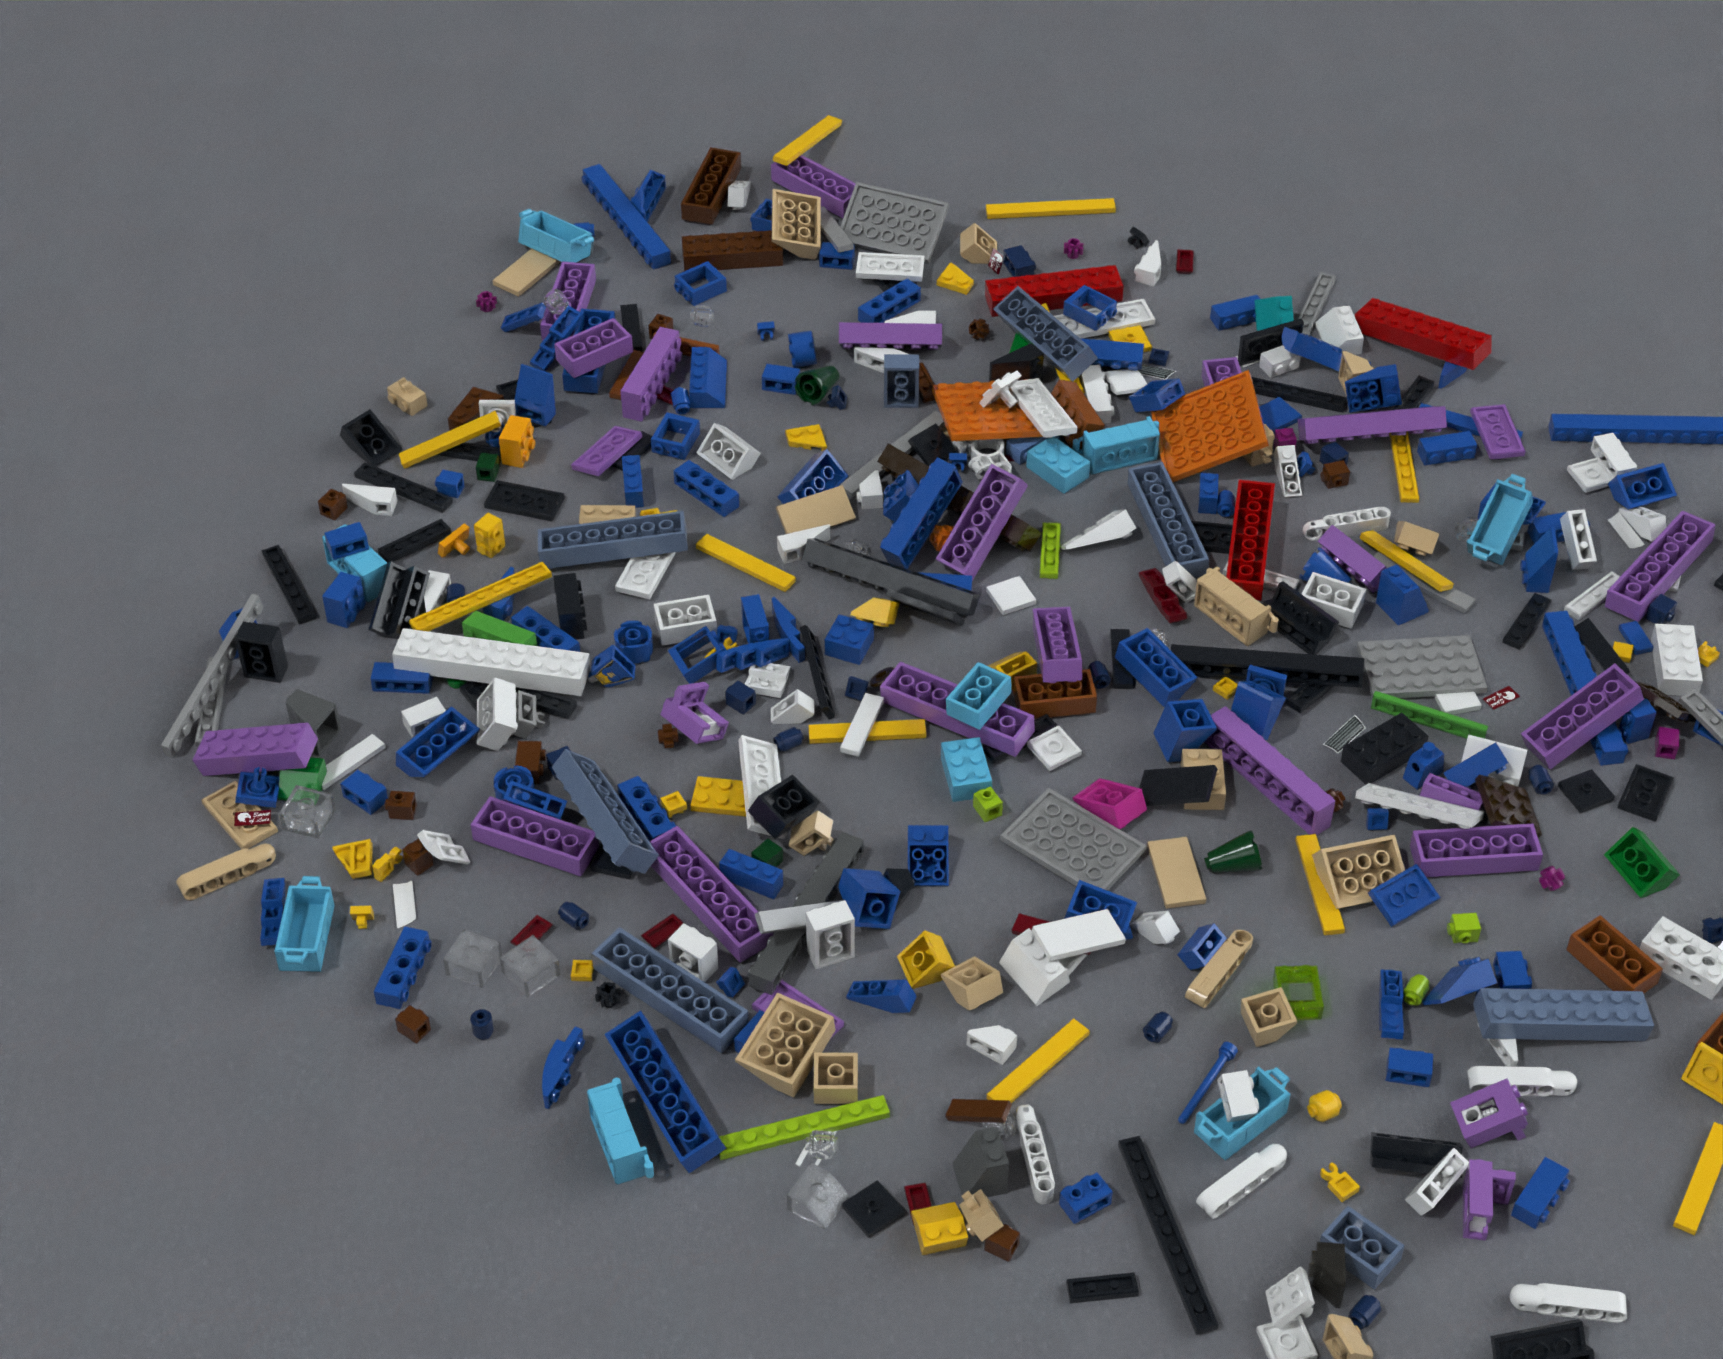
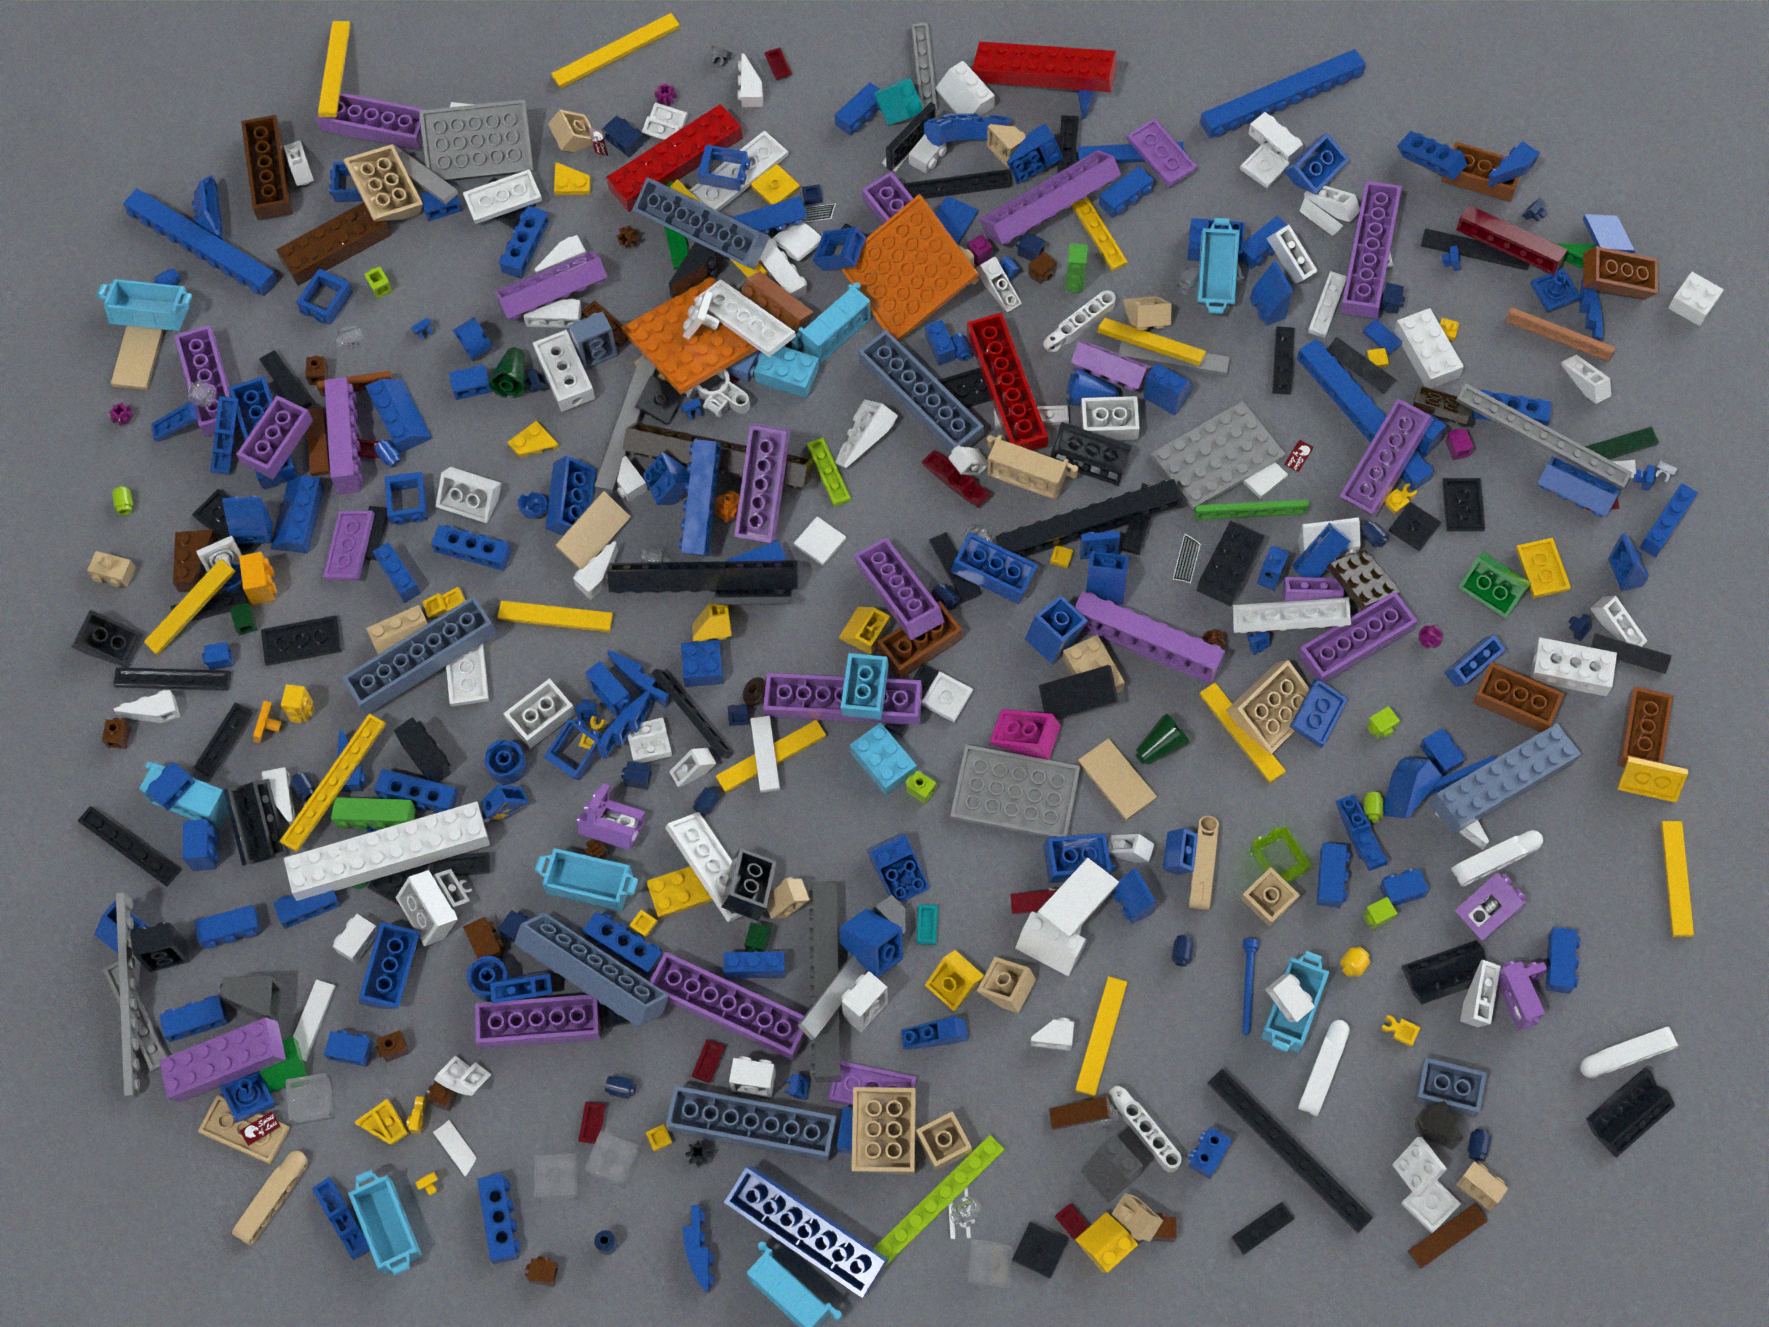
camera: 25 degrees left, 20 degrees up
none -> lime brick [112,486,133,515]
none -> blue brick [159,996,229,1042]
none -> blue brick [194,905,262,949]
none -> blue slope [271,475,325,554]
none -> lime brick [364,266,393,299]
none -> blue hair [517,491,548,519]
none -> white brick [533,330,595,412]
none -> medium azure container [535,848,638,912]
none -> white slope [642,103,688,140]
none -> teal tile [916,904,938,945]
none -> bright green brick [1065,243,1088,293]
none -> blue slope [1112,868,1156,924]
none -> blue brick [1316,842,1350,908]
none -> lime brick [1363,897,1398,930]
none -> yellow plate [1384,483,1417,515]
none -> blue brick [1444,635,1506,687]
none -> yellow plate [1515,538,1571,599]

